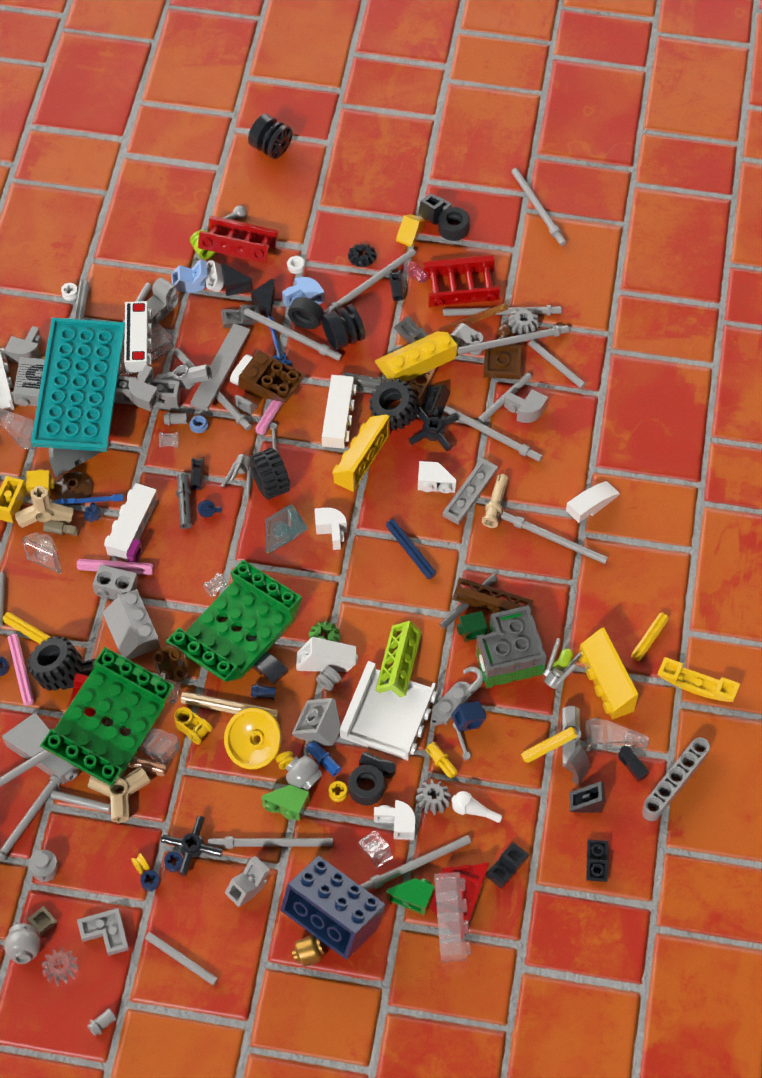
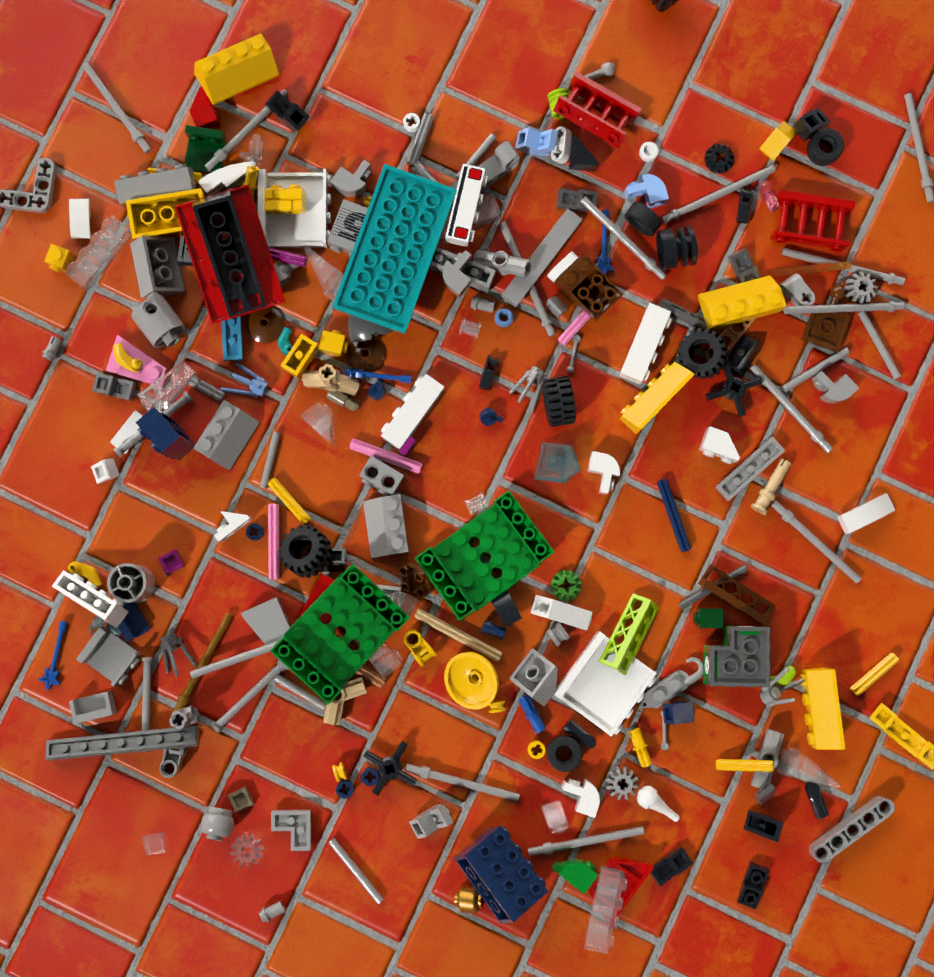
camera: 15 degrees right, 25 degrees up
light grey piece [29,850,58,882] -> none
dark grey pin [176,473,192,529] -> none
black slope [251,279,275,317] -> none
bright green slope [261,785,310,821] -> none
light grey piece [286,756,323,791] -> none

